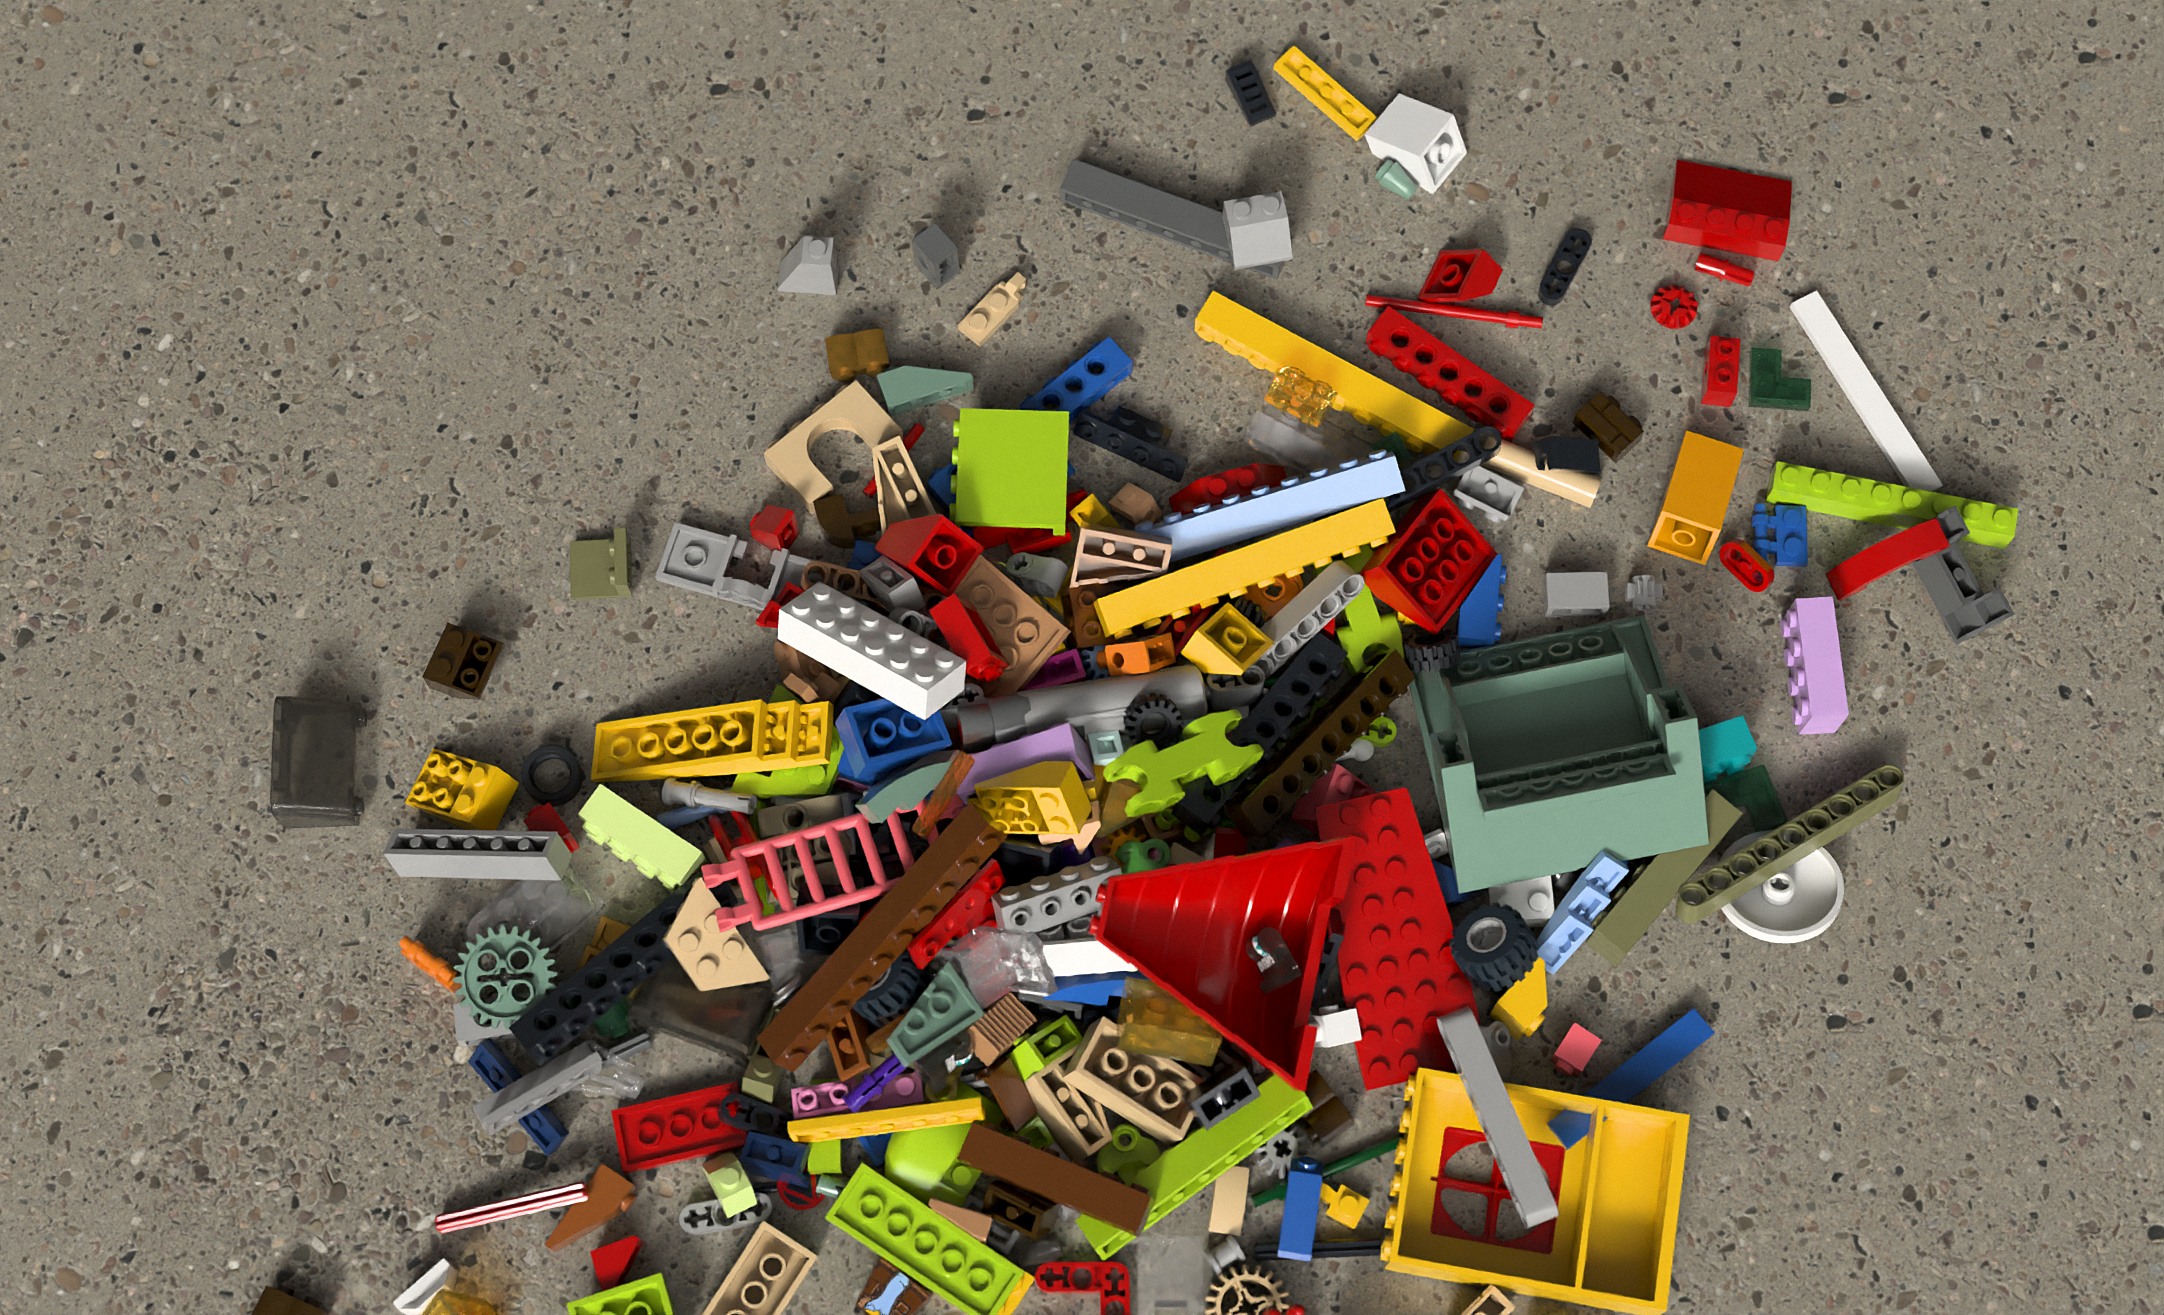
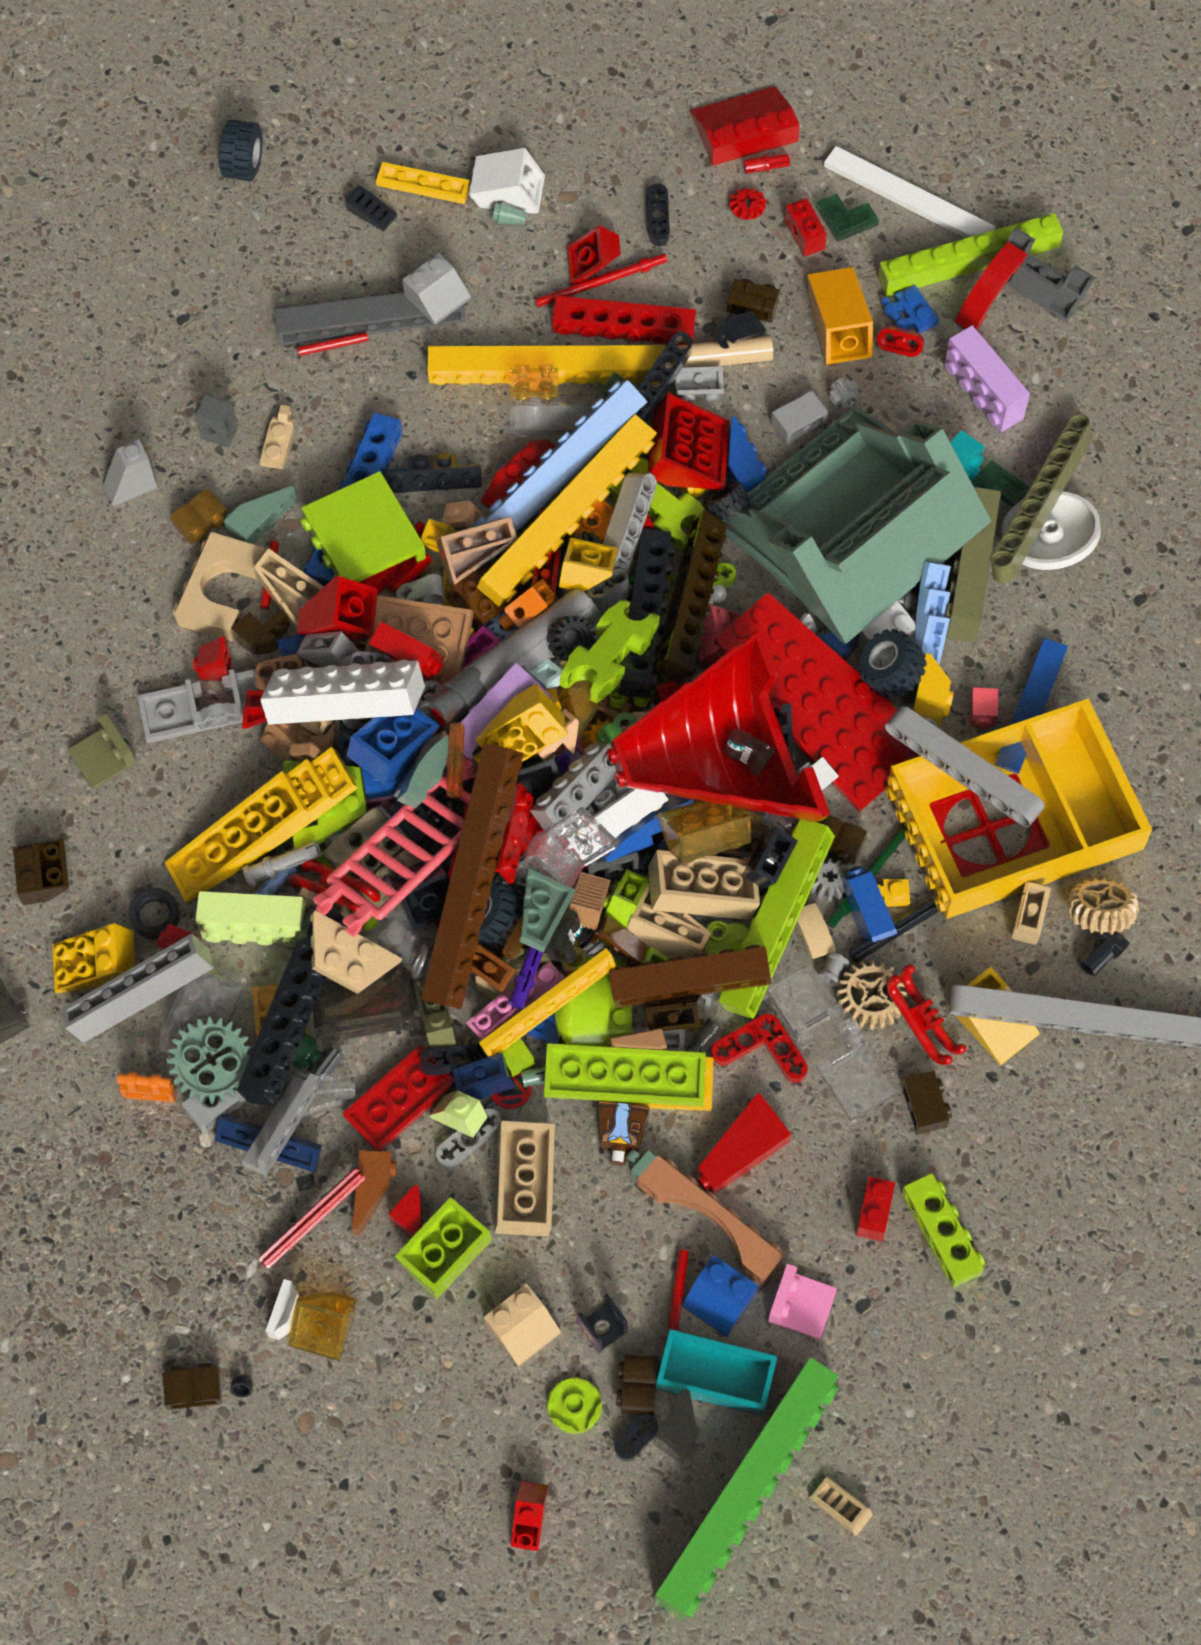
camera: 30 degrees left, 5 degrees down
none -> bar [297,332,368,356]

